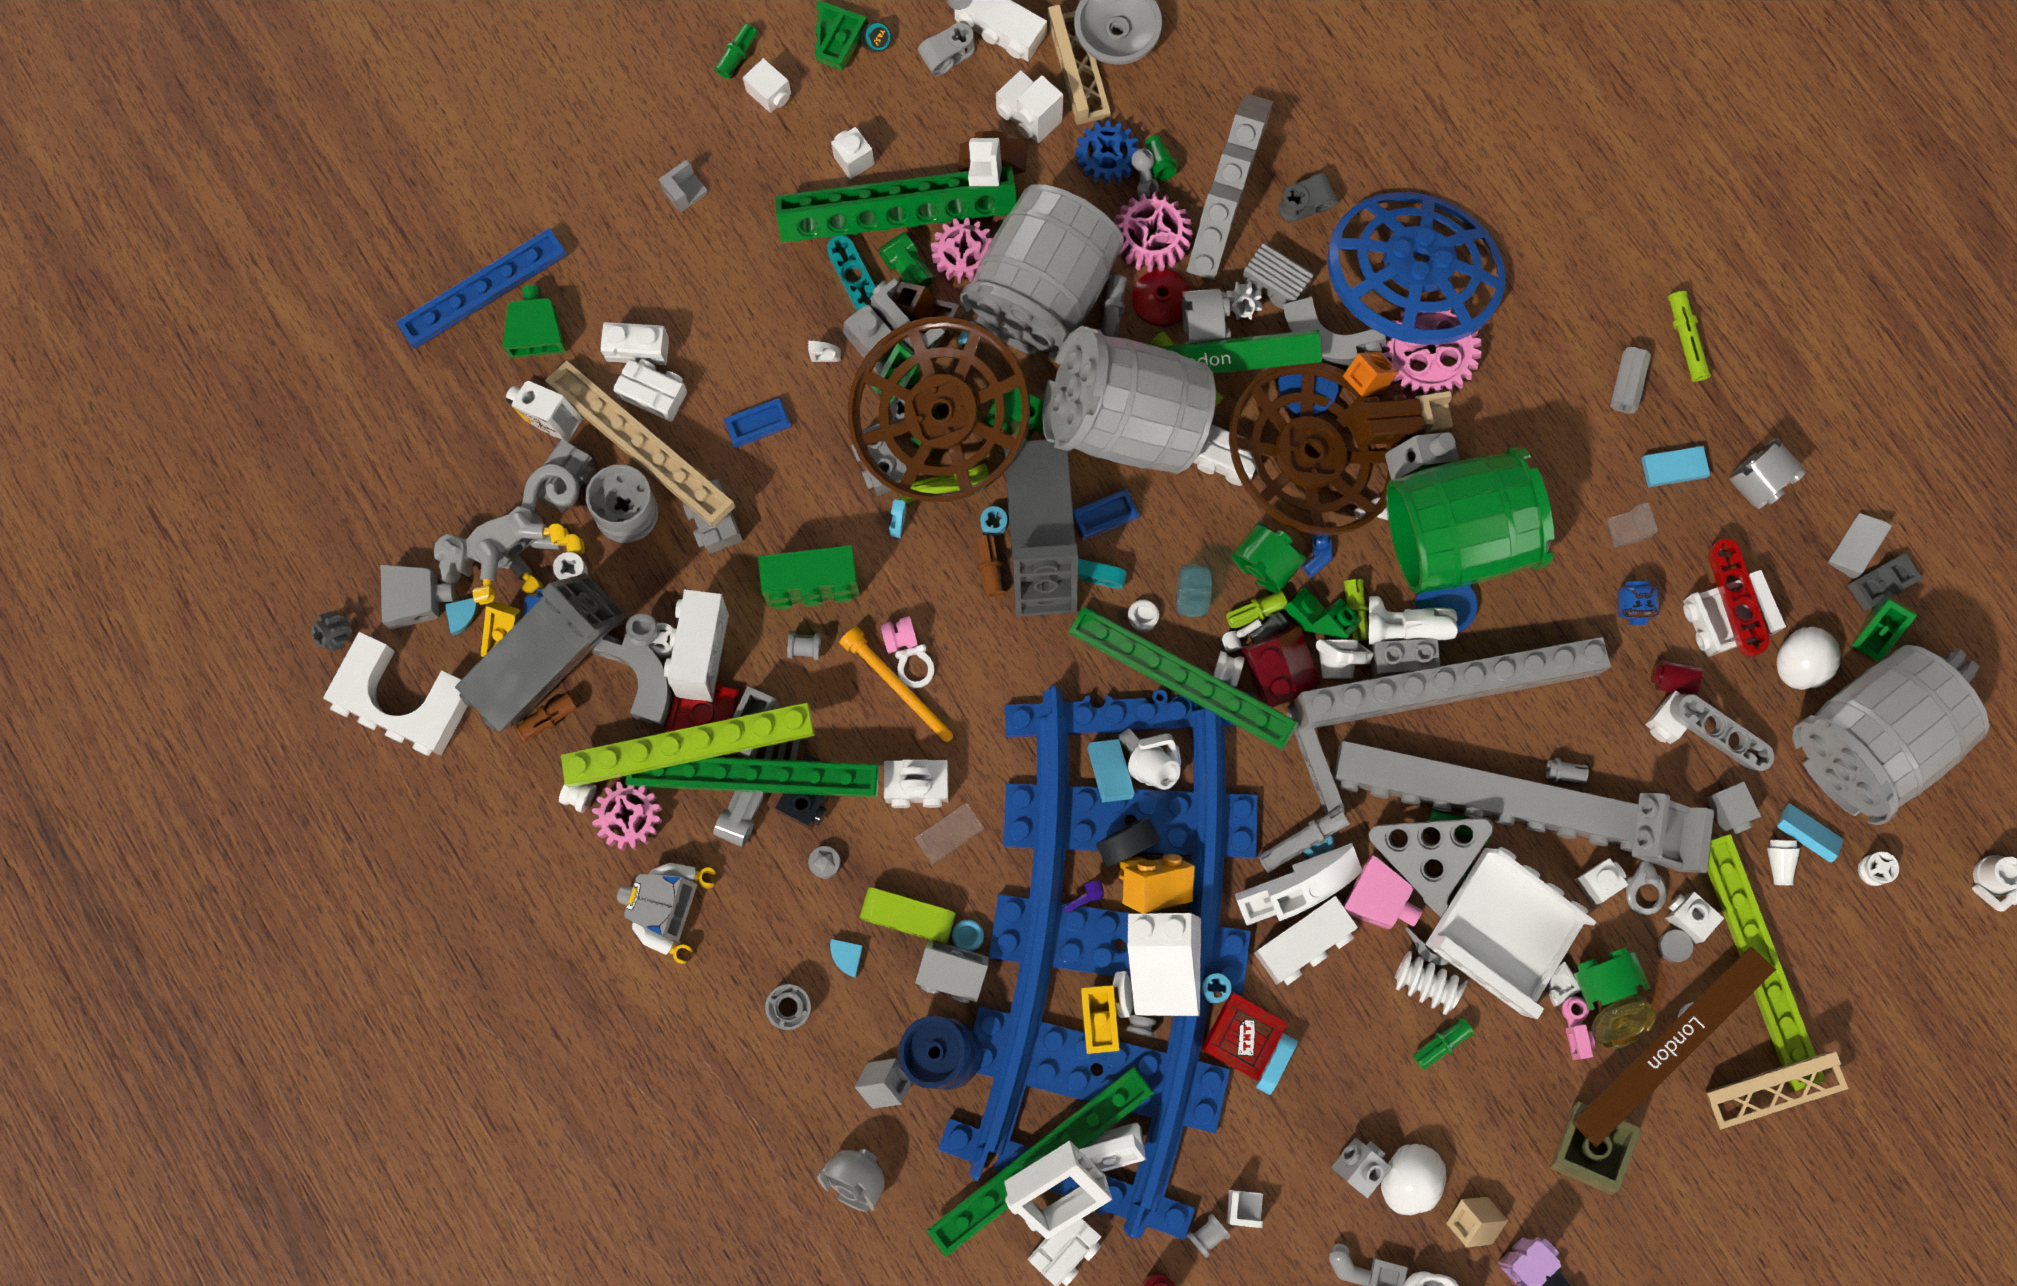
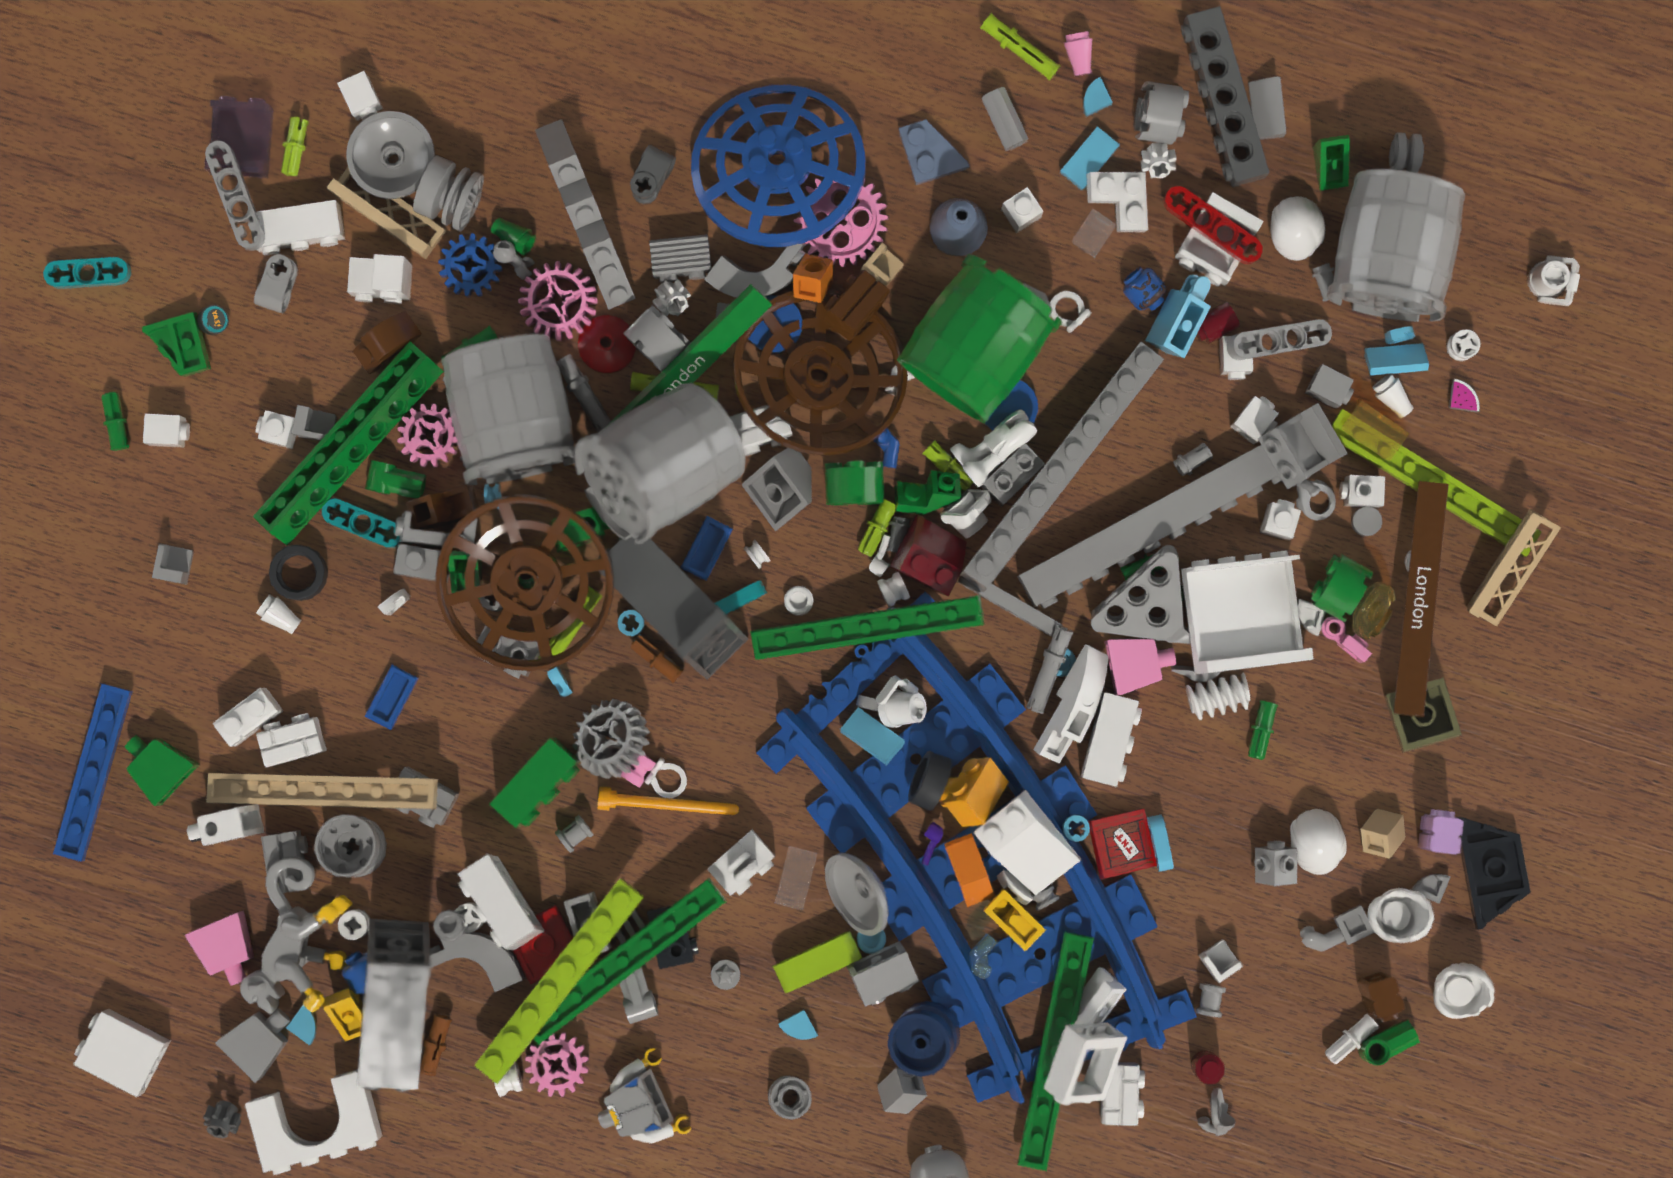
camera: 45 degrees left, 10 degrees up
white panel [968,138,1002,186] -> none
clear light blue gear [1175,564,1212,618] -> none
light grey torso [1385,432,1459,480] -> none
dark grey slope [1847,553,1923,612] -> none
none -> white brick [74,1009,171,1097]
none -> bright pink torso [185,911,254,986]
none -> white cone [256,594,302,634]
none -> black tyre [269,544,328,601]
none -> light grey panel [292,405,337,441]
none -> light grey wheel [413,155,484,232]
none -> light grey gear [572,699,650,779]
none -> light grey slope [741,448,812,531]
none -> white bush [743,540,771,569]
none -> light grey dish [825,853,888,936]
none -> sand blue wing [898,120,969,185]
none -> sand blue cone [930,198,988,256]
none -> orange slope [944,833,995,907]
none -> clear light blue arm [970,933,998,979]
none -> white brick [1001,187,1044,233]
none -> white piece [1050,291,1091,333]
none -> bright pink cone [1064,32,1092,76]
none -> medium azure tile [1083,77,1113,117]
none -> white plate [1087,172,1148,232]
none -> white gear [1141,143,1177,178]
none -> medium azure brick [1145,274,1211,358]
none -> dark grey brick [1181,6,1270,187]
none -> white brick [1230,396,1279,444]
none -> light grey pin [1312,263,1335,302]
none -> clear yellow panel [1342,398,1410,461]
none -> medium azure tile [1384,326,1415,345]
none -> dark pink tile [1449,379,1480,412]

